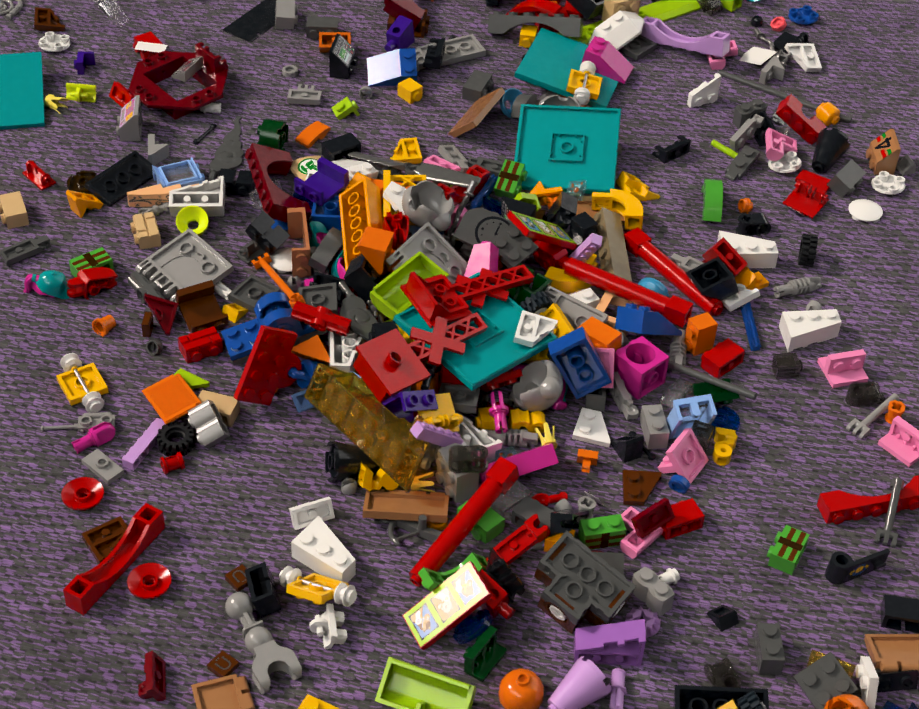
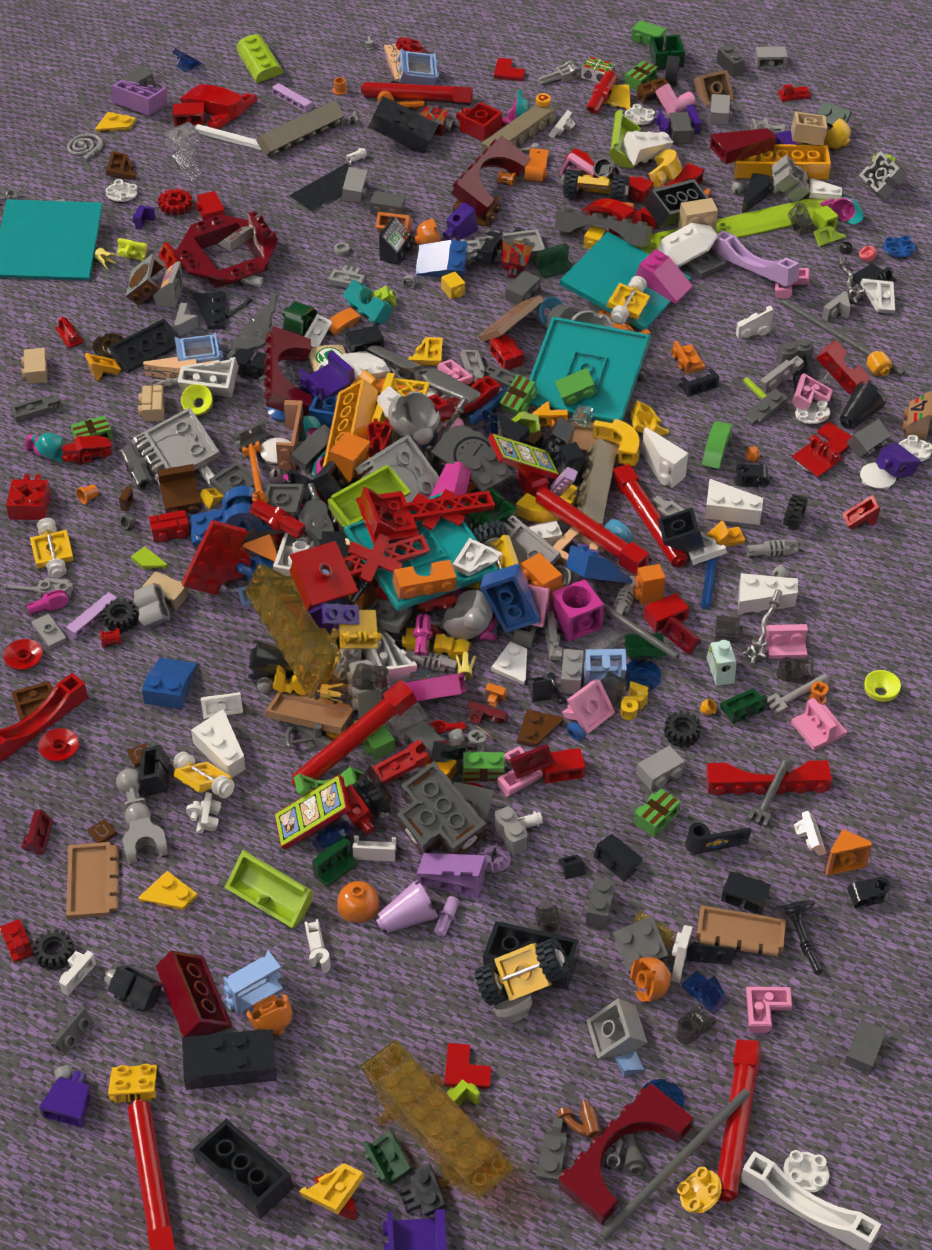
camera: 15 degrees right, 5 degrees up
white sticker [134,41,167,53] -> none
orange window [142,373,202,425] -> none
dark red tile [144,294,179,336] -> none
black piece [245,211,290,256] -> none
lavender piece [410,421,463,447] -> none
red hinge [702,237,748,277] -> none
white sticker [739,47,777,65] -> none
none -> red hinge [6,474,51,520]
none -> reddish brown panel [126,253,165,305]
none -> blue slope [142,658,197,709]
none -> red gear [158,188,192,215]
none -> black wing [192,292,226,330]
none -> white hinge [304,314,332,348]
none -> teal arch [343,279,394,324]
none -> white hinge [353,835,397,861]
none -> orange arch [393,560,457,600]
none -> orange cylinder [414,218,441,245]
none -> dark red hinge [467,701,509,725]
none -> red brick [489,334,525,370]
none -> torso [501,237,534,278]
none -> clear green bracket [531,243,573,278]
none -> bright green brick [555,368,597,406]
none -> black hinge [593,834,643,882]
none -> light grey brick [637,745,685,790]
none -> white slope [642,427,688,488]
none -> dark red hinge [661,616,702,655]
none -> black tyre [664,711,701,748]
none -> orange bracket [671,341,705,374]
none -> light orange hinge [700,698,717,716]
none -> light aqua torso [706,640,736,686]
none -> dark green bracket [720,688,768,724]
none -> flat silver piece [742,589,782,665]
none -> lime tile [814,226,846,246]
none -> red slope [842,495,881,529]
none -> dark purple torso [876,442,921,477]

